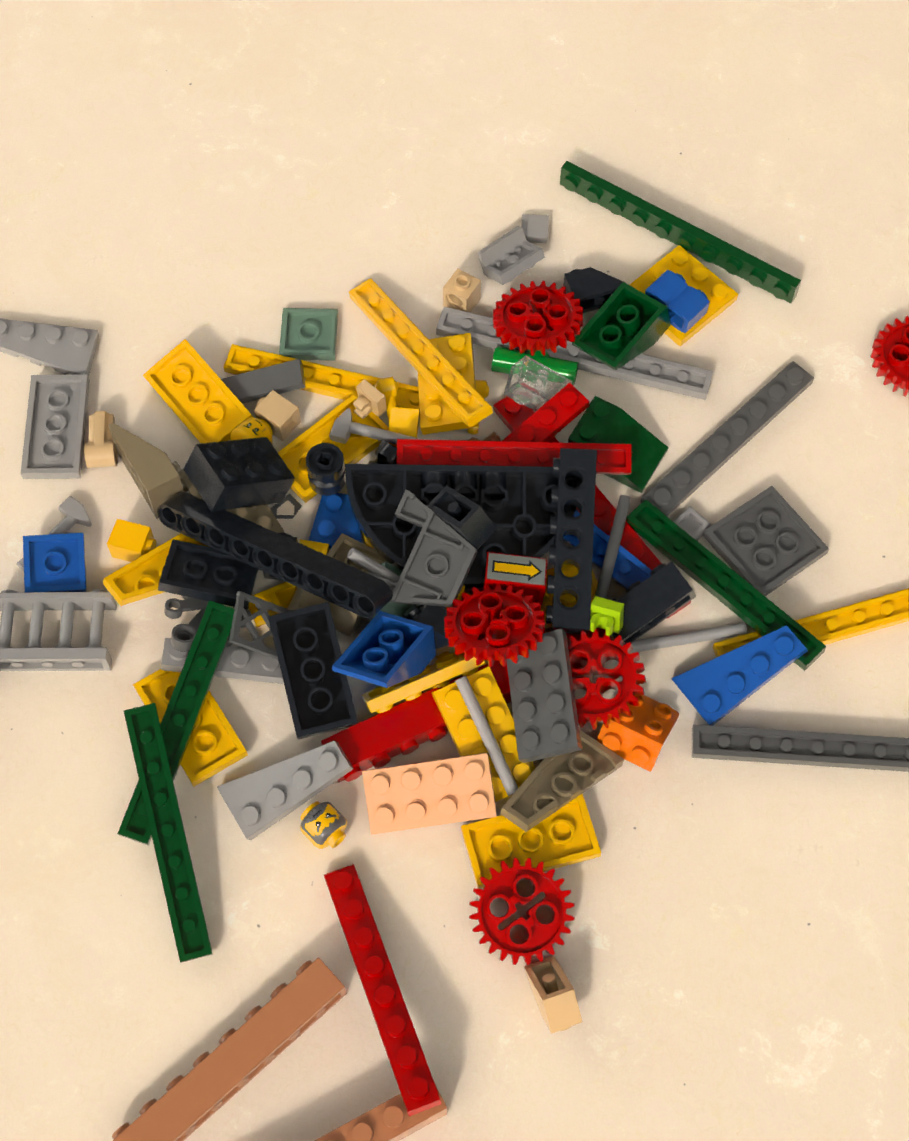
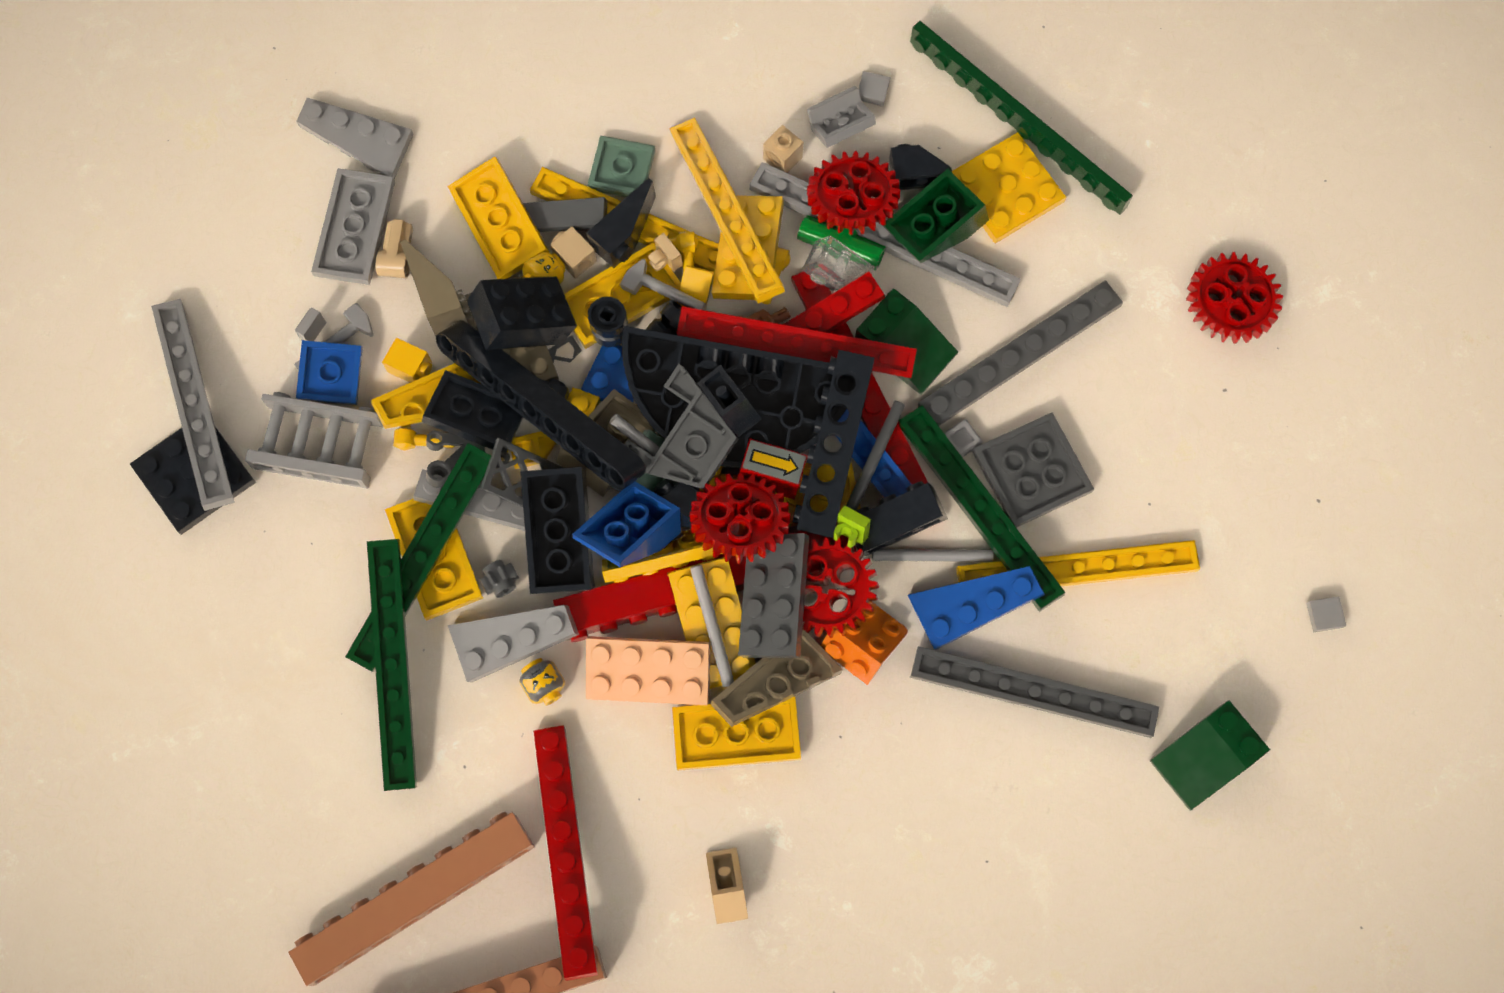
camera: 10 degrees right, 10 degrees up
red gear [469,858,575,965] -> none
blue brick [645,270,710,333] -> none
none -> light grey tile [295,307,327,341]
none -> yellow piece [393,424,455,451]
none -> dark grey gear [479,560,519,598]
none -> black slope [586,178,656,268]

